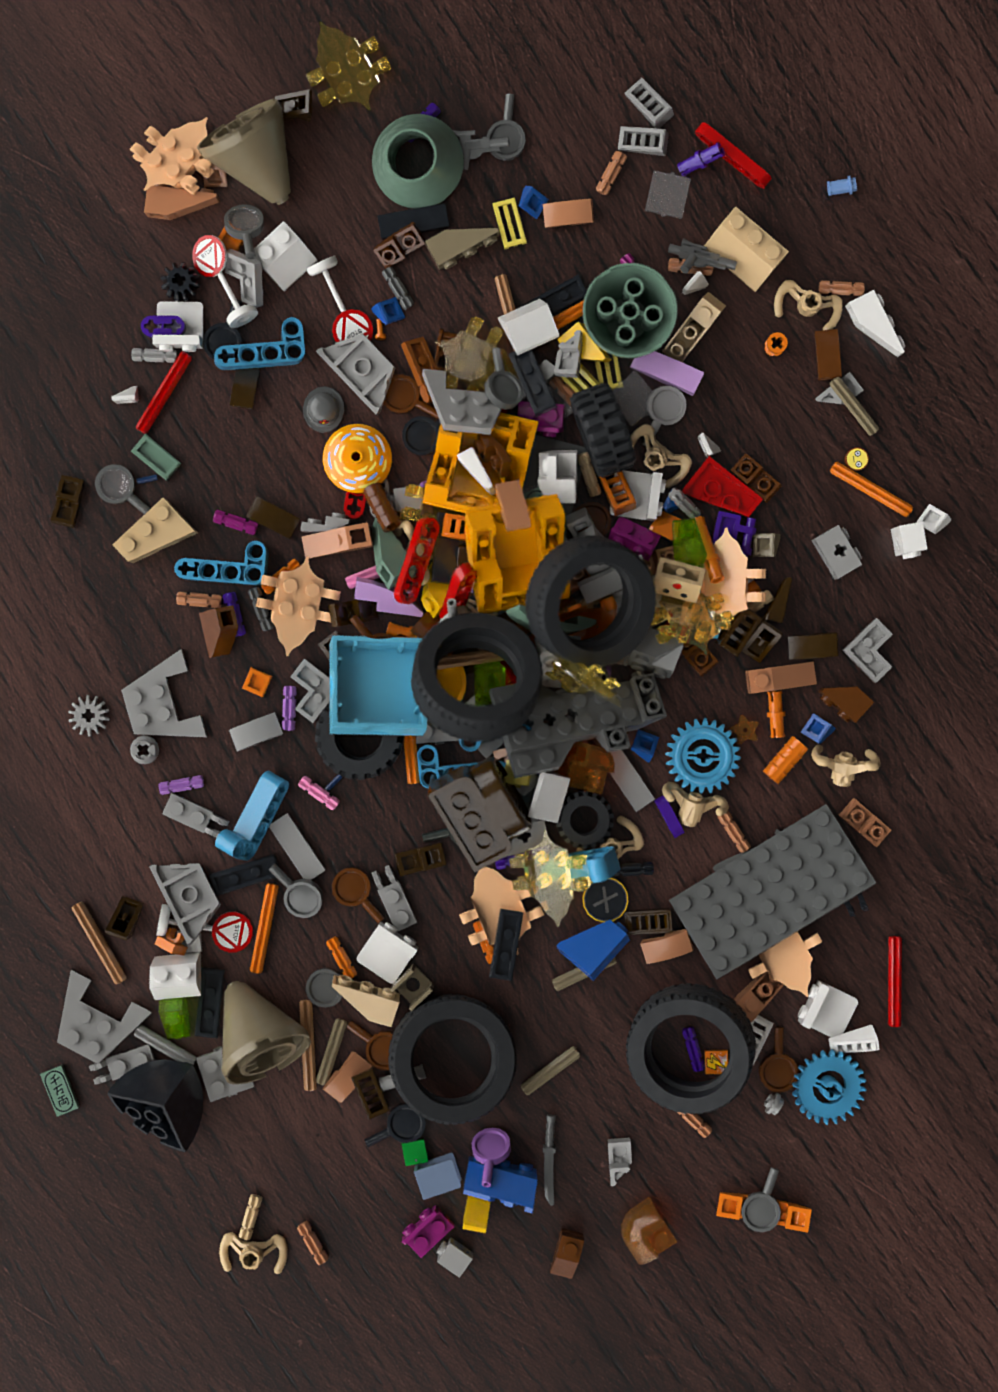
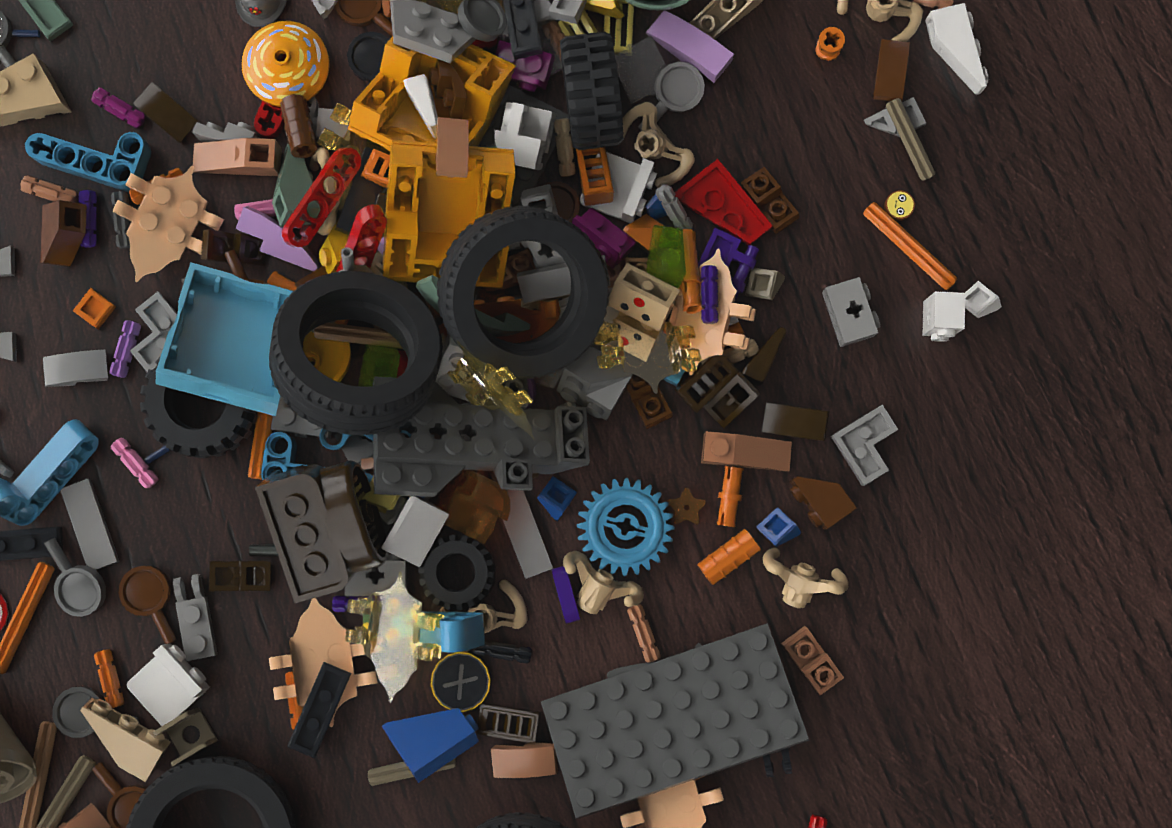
camera: 20 degrees right, 5 degrees down
white slope [698,433,721,457] -> none
none -> dark purple axle [701,265,718,324]

